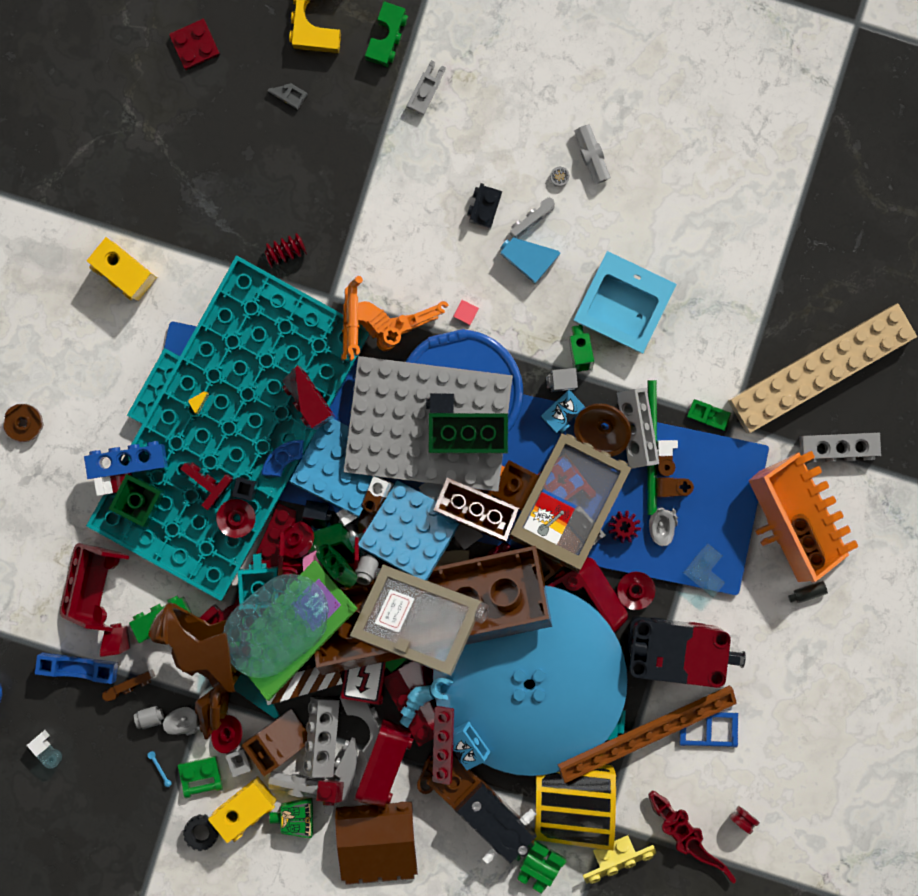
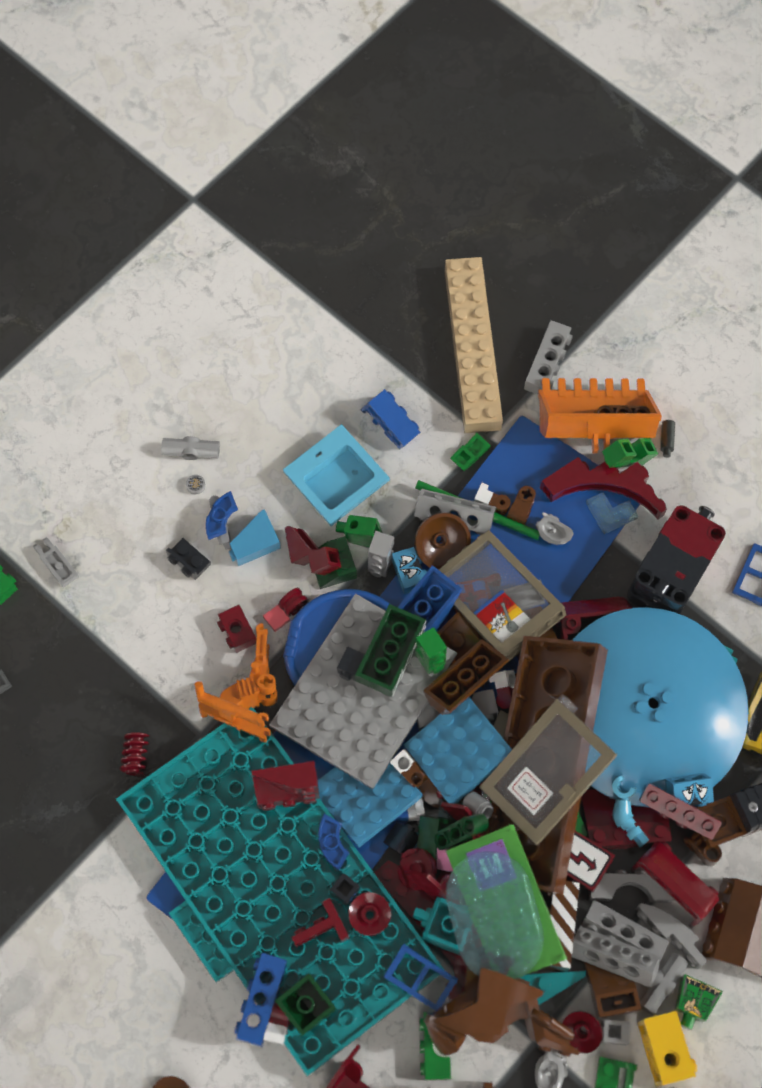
camera: 70 degrees left, 20 degrees down
yellow piece [86,237,158,301] -> none
yellow slope [188,392,209,414] -> none
dark red brick [316,780,344,806] -> none
dark orange plate [557,685,737,783] -> none
dark red gear [608,510,641,543] -> none
dark red dish [617,571,656,610] -> none
none -> blue tile [206,491,238,540]
none -> dark red brick [217,604,257,653]
none -> dark red wheel [278,587,309,617]
none -> dark red arch [285,526,341,575]
none -> dark green slope [315,536,357,589]
none -> blue wedge [361,389,421,449]
none -> blue window [384,944,458,1010]
none -> blue slope [398,565,463,633]
none -> green arch [416,627,447,675]
none -> leg [489,670,516,709]
none -> dark red arch [540,457,667,520]
none -> light grey brick [572,926,660,988]
none -> green arch [601,438,658,468]

